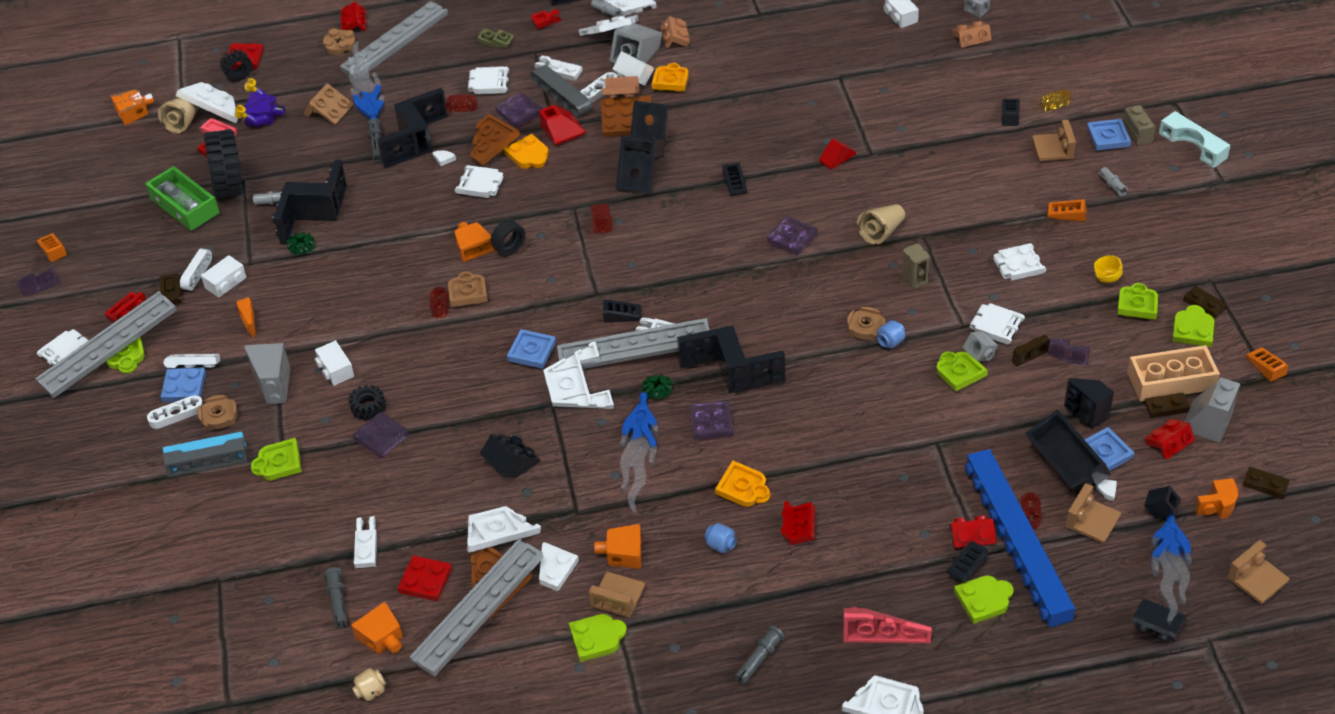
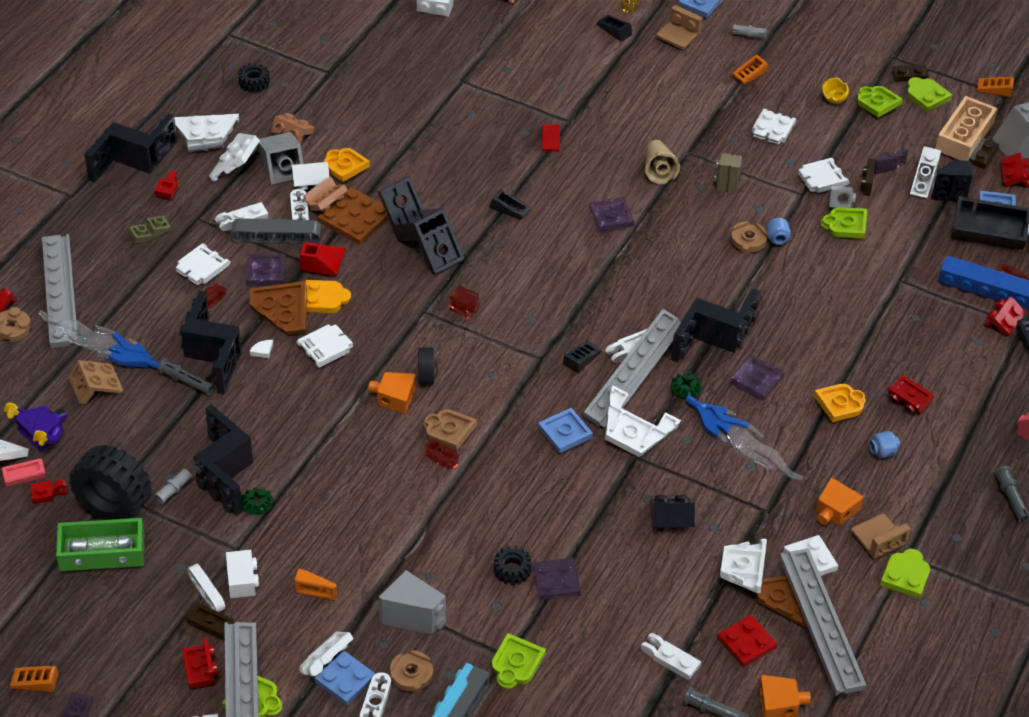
camera: 55 degrees left, 0 degrees up
white brick [314,340,354,386] -> none
none -> white slope [910,146,941,199]

